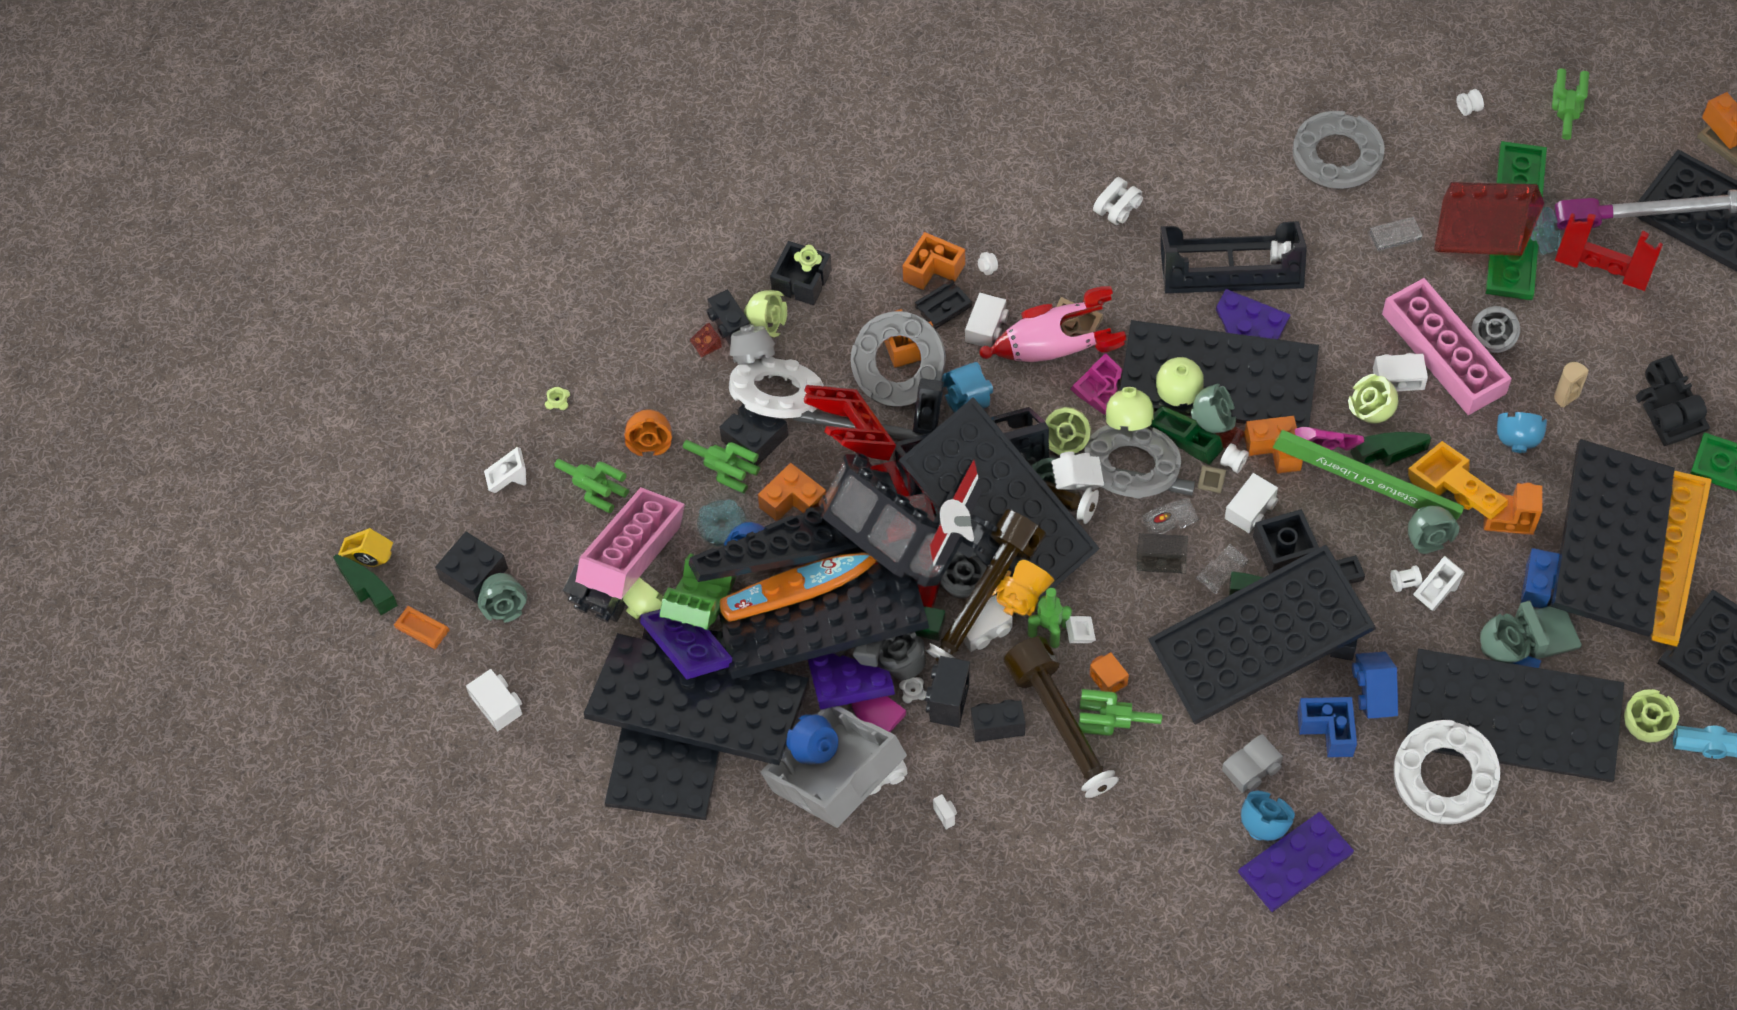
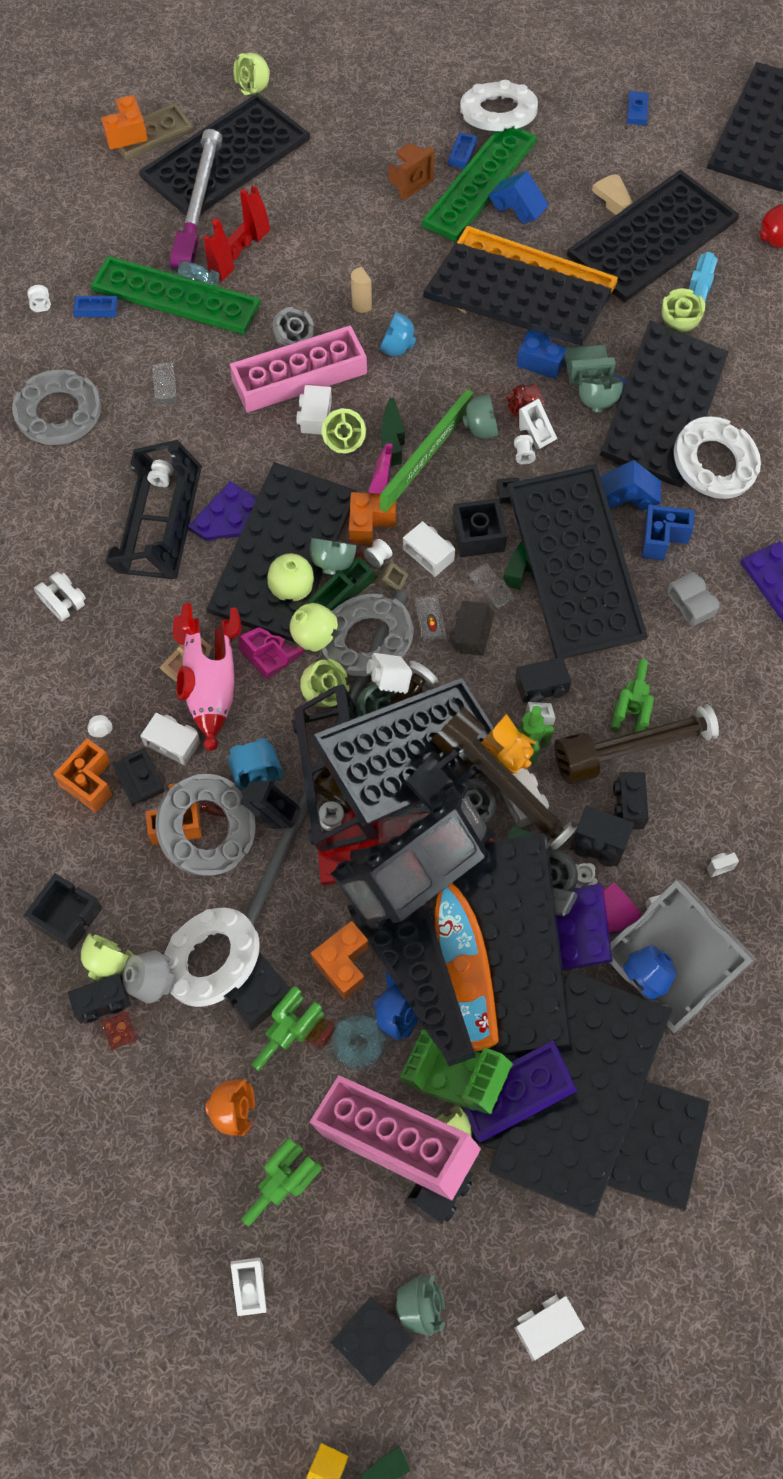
camera: 85 degrees left, 5 degrees up
orange tile [394,606,449,649] -> none
yellowish green plate [545,387,570,410] -> none
yellowish green plate [794,245,822,272] -> none
red wedge [804,385,896,461] -> none
sticker [929,460,981,566] -> none
orange brick [1089,652,1129,693] -> none
dark azure cylinder [1241,791,1295,841] -> none
light orange plate [1408,441,1508,520] -> none
clear red slope [1434,182,1545,256] -> none
orange brick [1484,483,1542,535] -> none
bright green plant [1552,69,1589,140] -> none
black plate [1636,355,1710,447] -> none
none -> blue plate [73,296,118,317]
none -> clear red slope [306,1019,336,1050]
none -> clear red brick [506,383,545,416]
none -> black brick [515,657,571,703]

